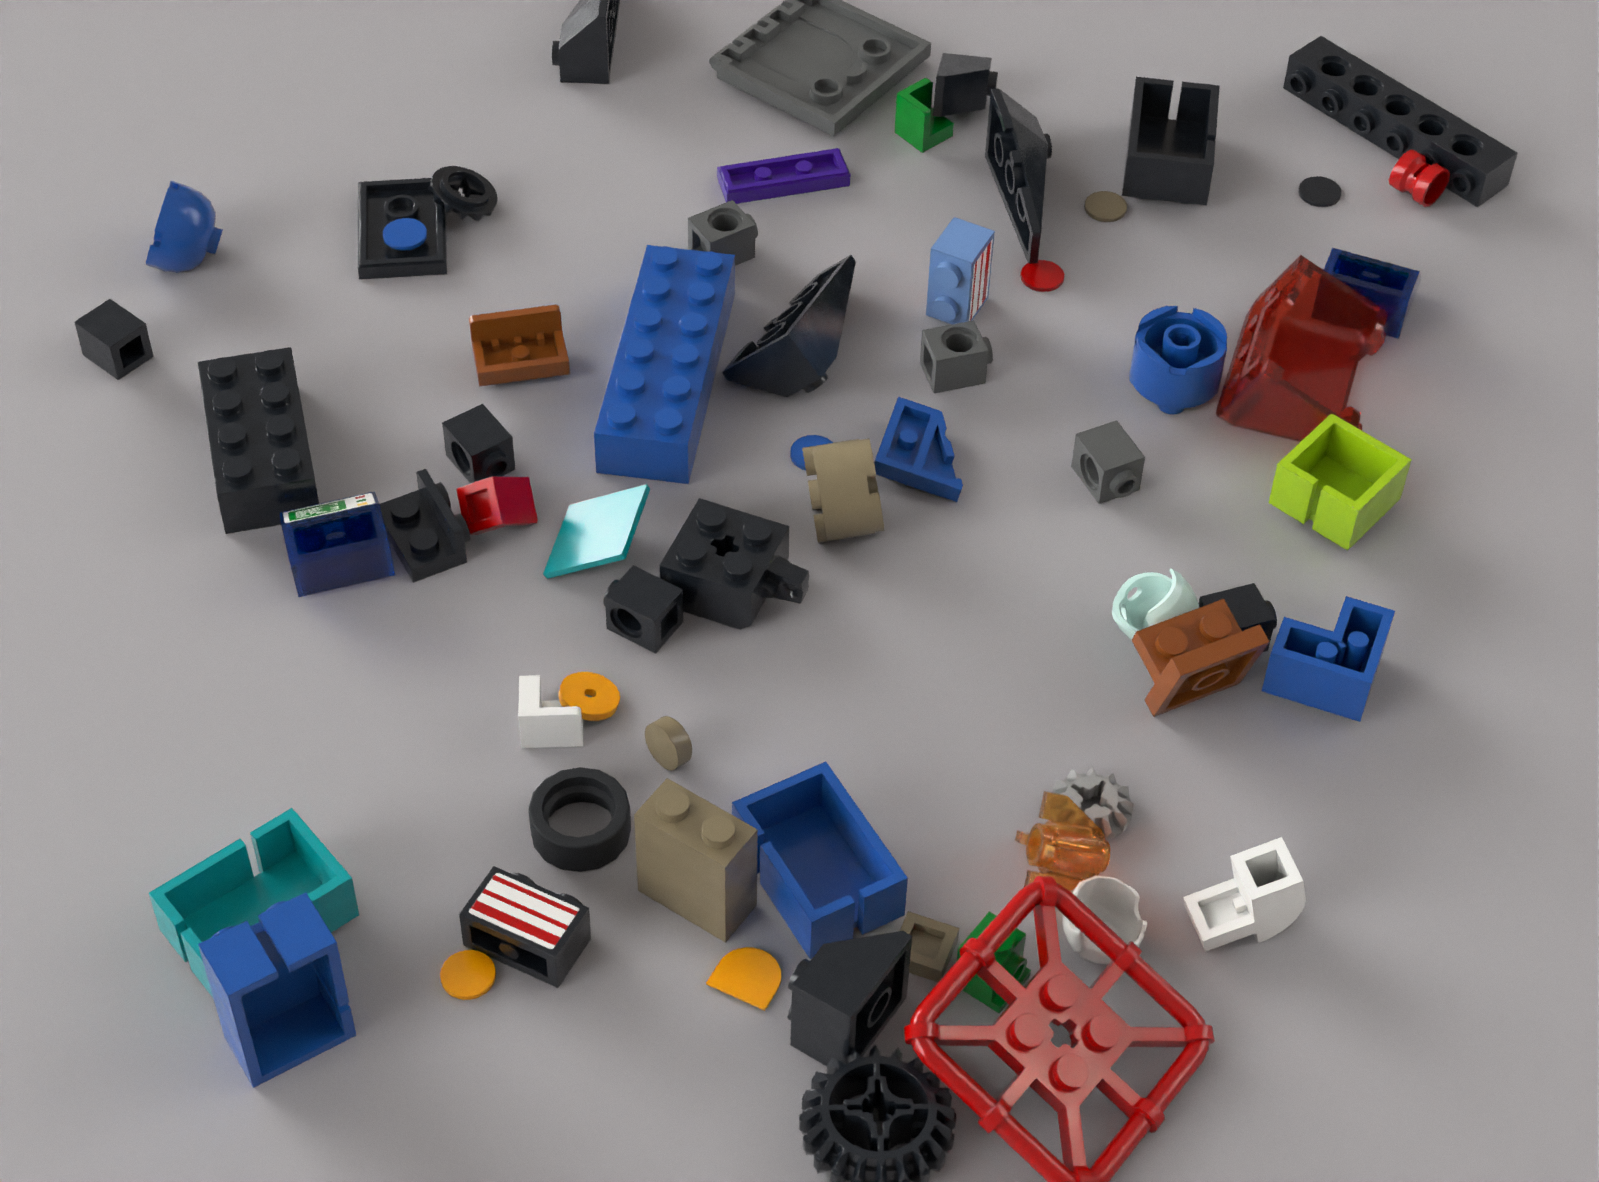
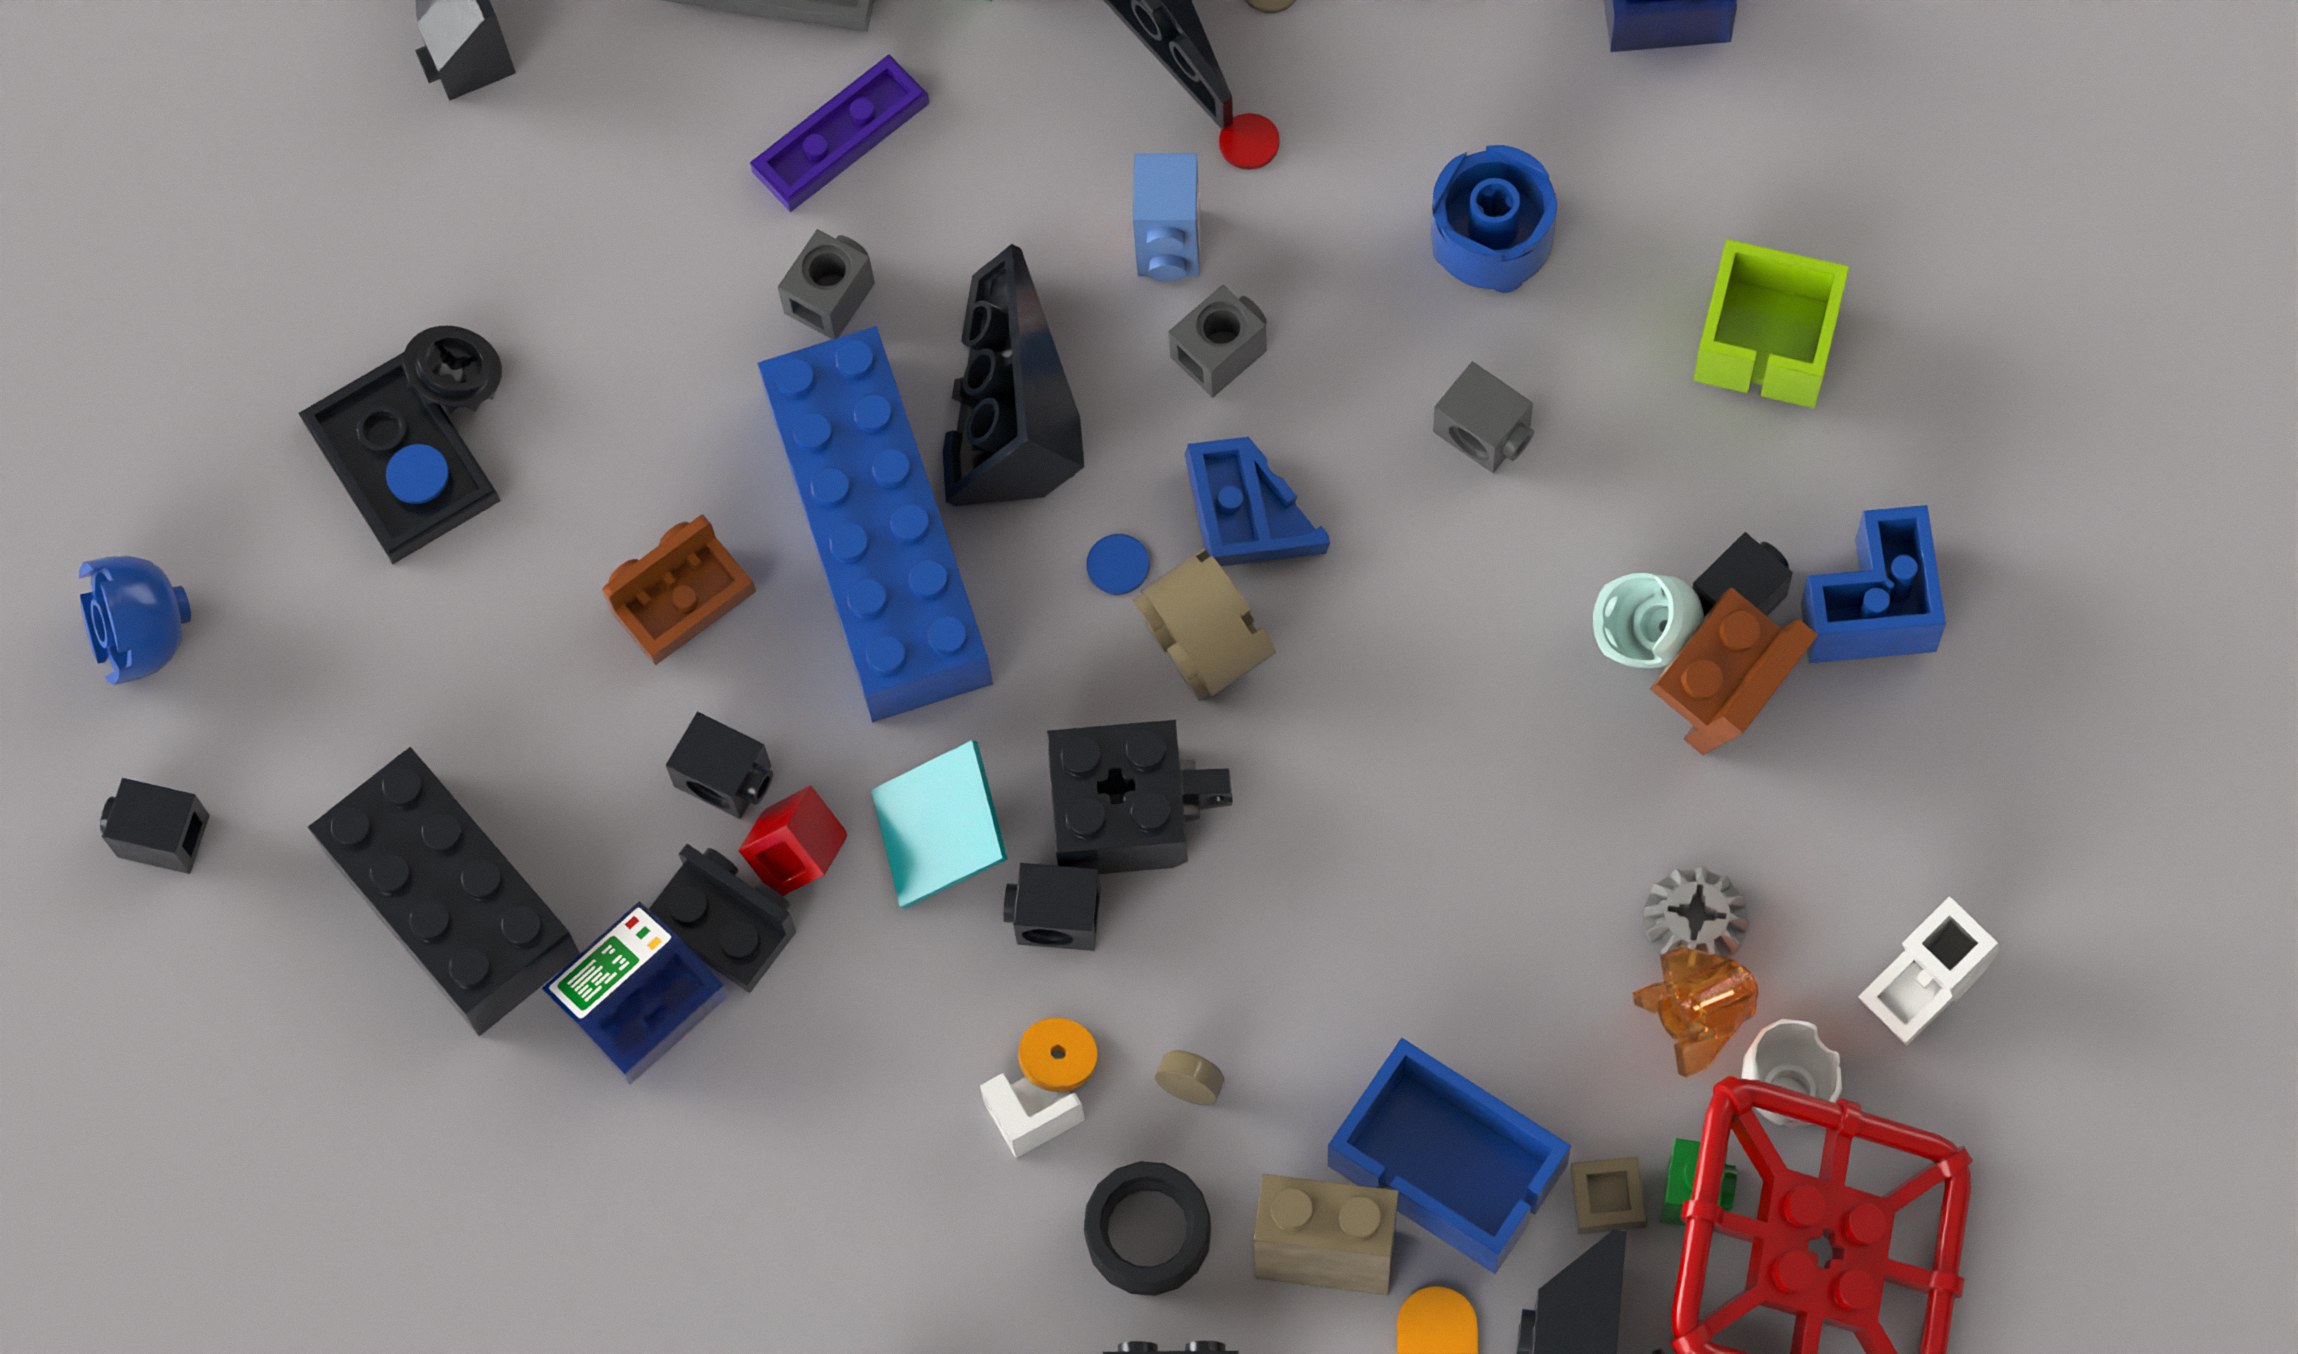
camera: 20 degrees left, 20 degrees up
clear red windscreen [1215,255,1388,442] -> none

